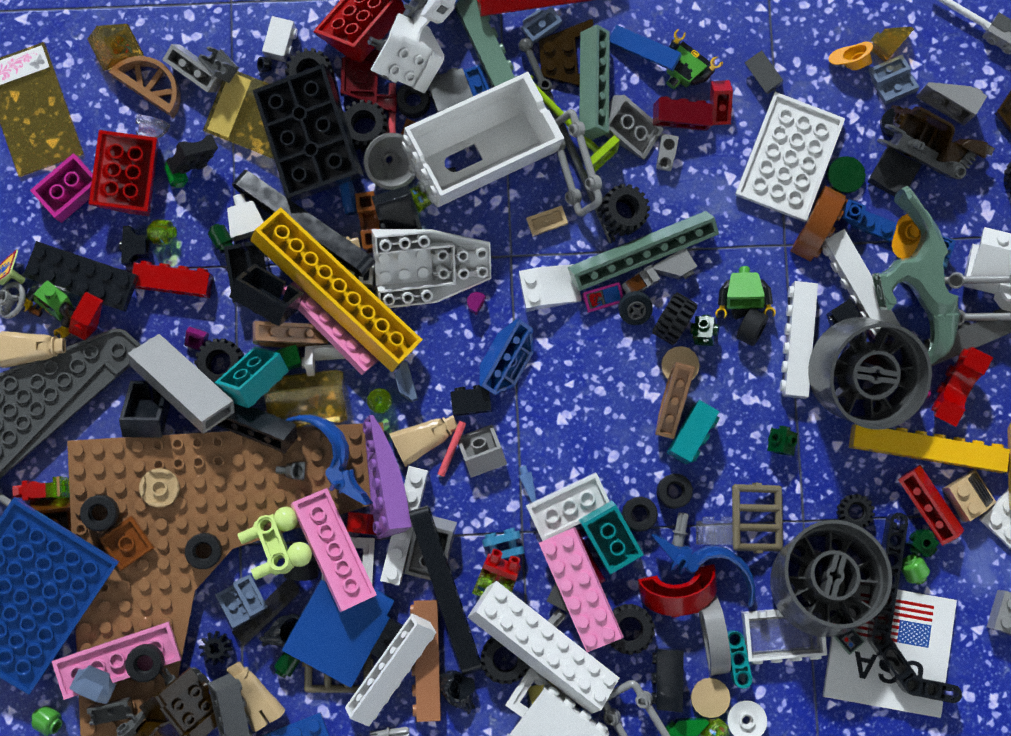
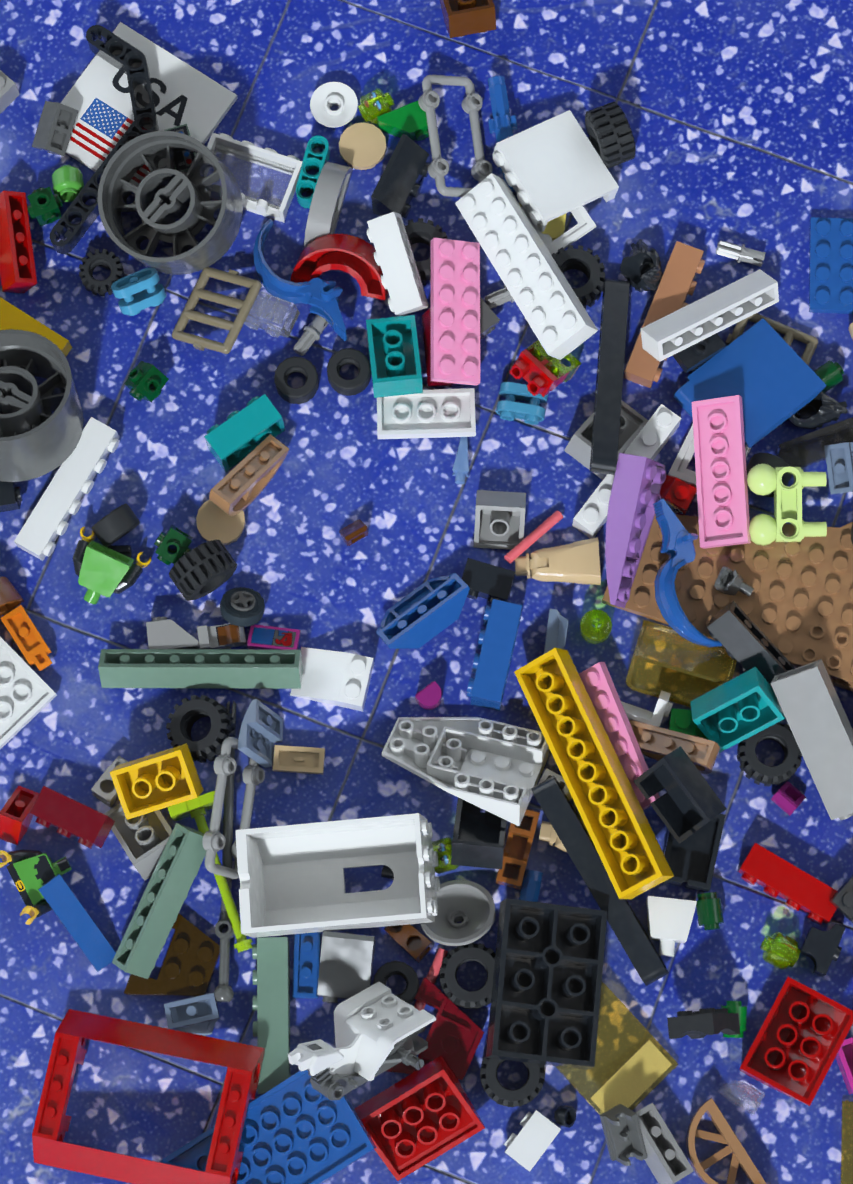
camera: 150 degrees left, 5 degrees down
none -> orange hinge [0,605,53,671]
none -> dark grey hinge [32,101,78,156]
none -> yellow brick [110,743,204,820]
none -> dark azure brick [111,267,167,316]
none -> sand blue slope [238,699,283,768]
none -> slope [339,519,368,546]
none -> white brick [367,212,429,316]
none -> blue brick [467,599,522,711]

